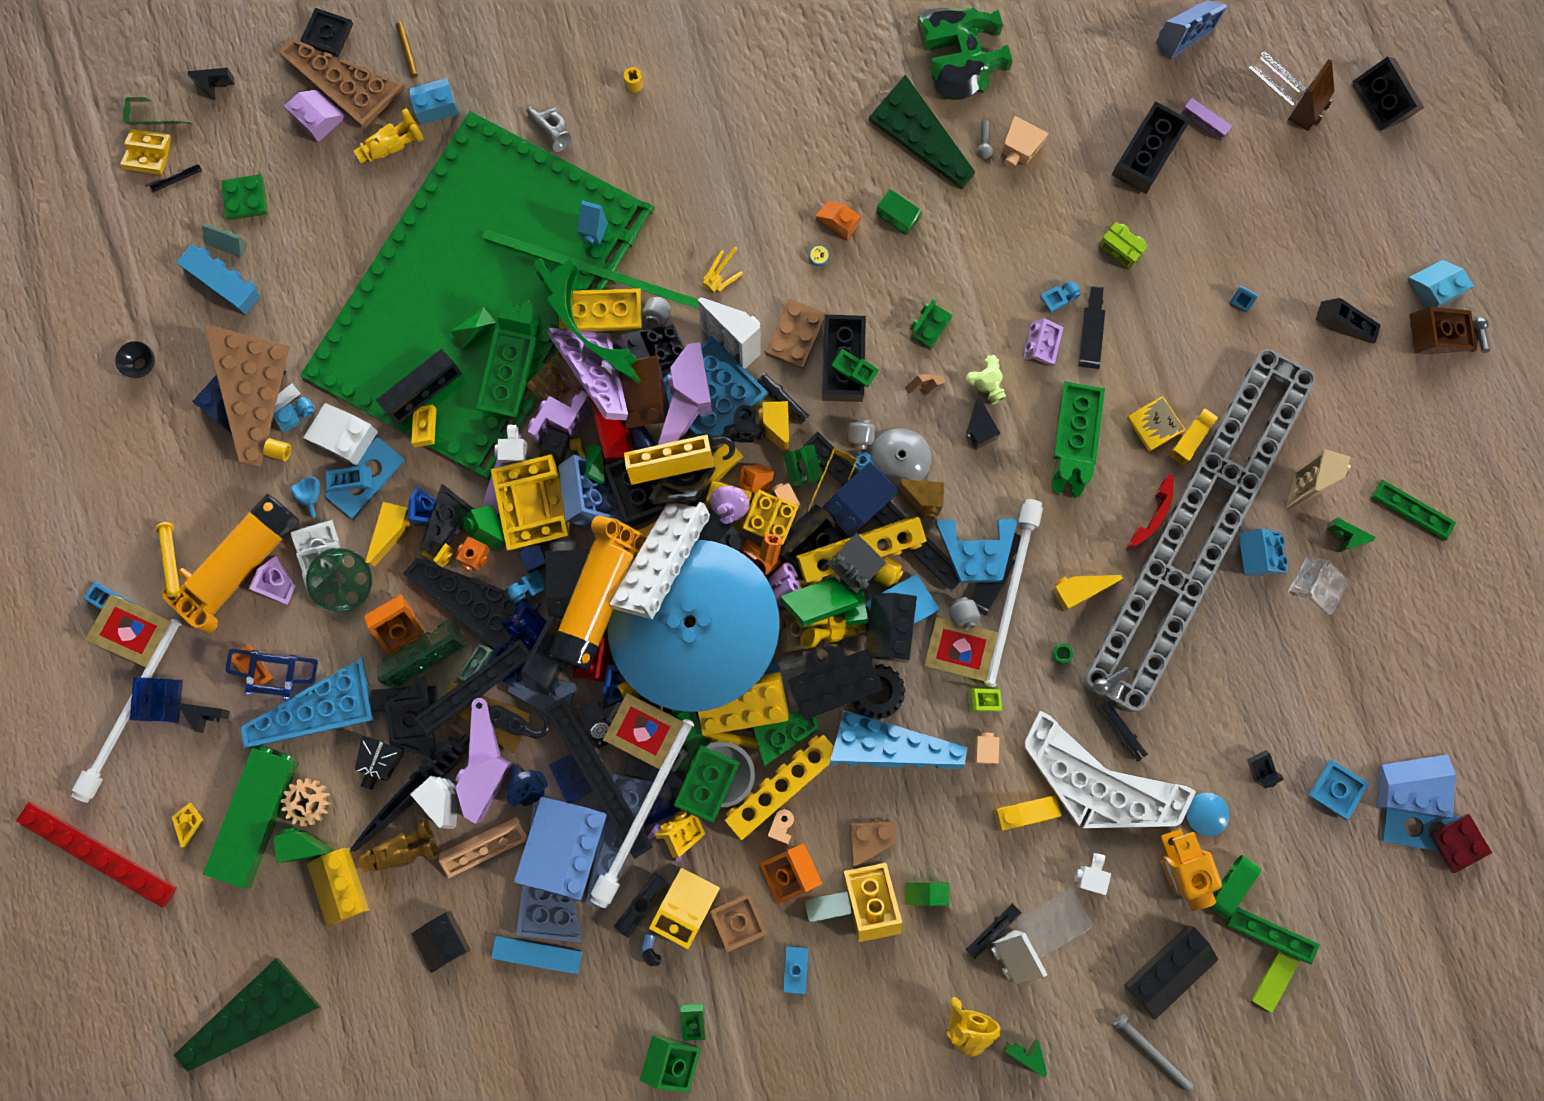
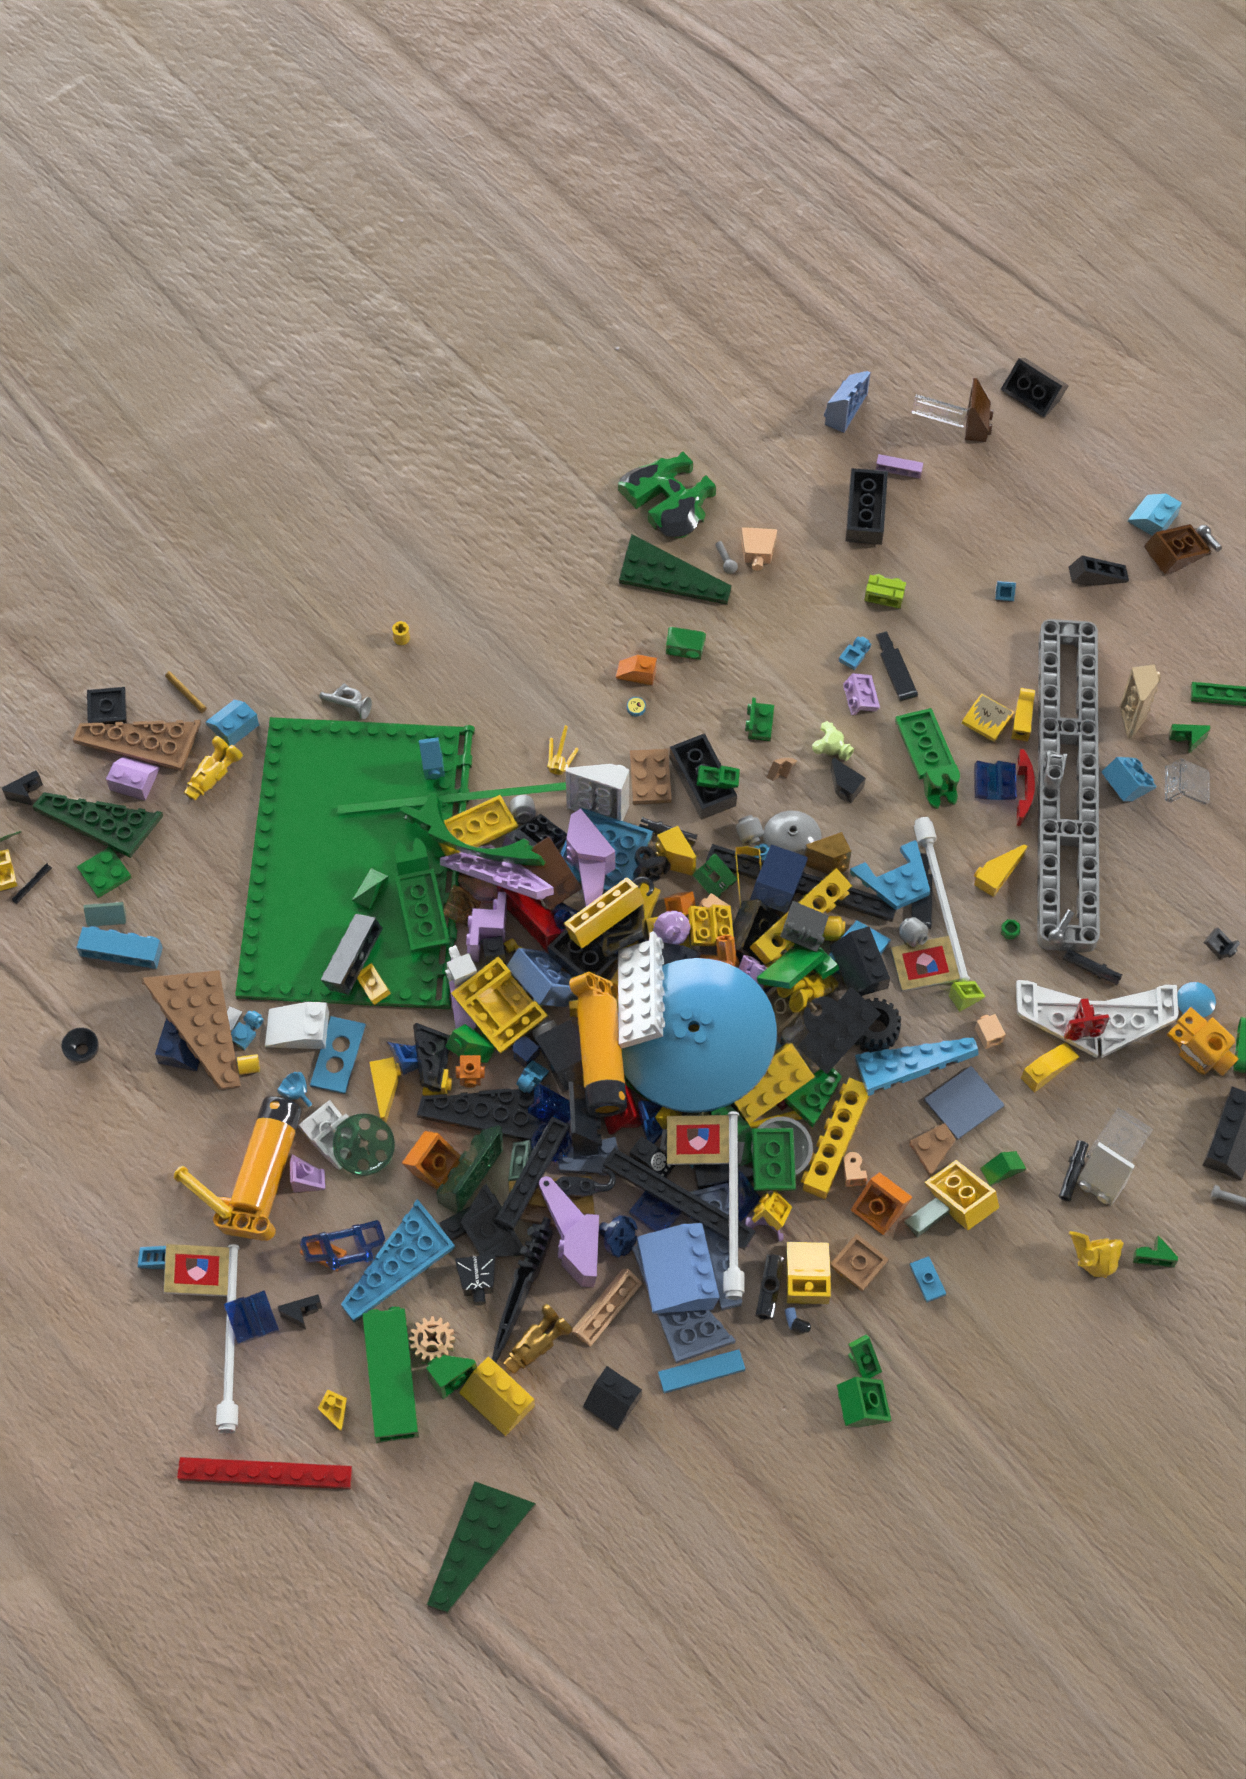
camera: 25 degrees left, 15 degrees down
dark azure slope [326,465,372,492] -> none
white slope [410,776,459,829] -> none
green slope [586,443,605,485] -> none
white brick [1074,853,1111,895] -> none
none -> dark green wing [33,792,163,858]
none -> clear blue plate [554,909,572,929]
none -> sand blue piece [924,1066,1005,1140]
none -> clear blue slope [974,761,1016,800]
none -> light grey piece [1044,751,1067,789]
none -> red bracket [1063,998,1109,1041]

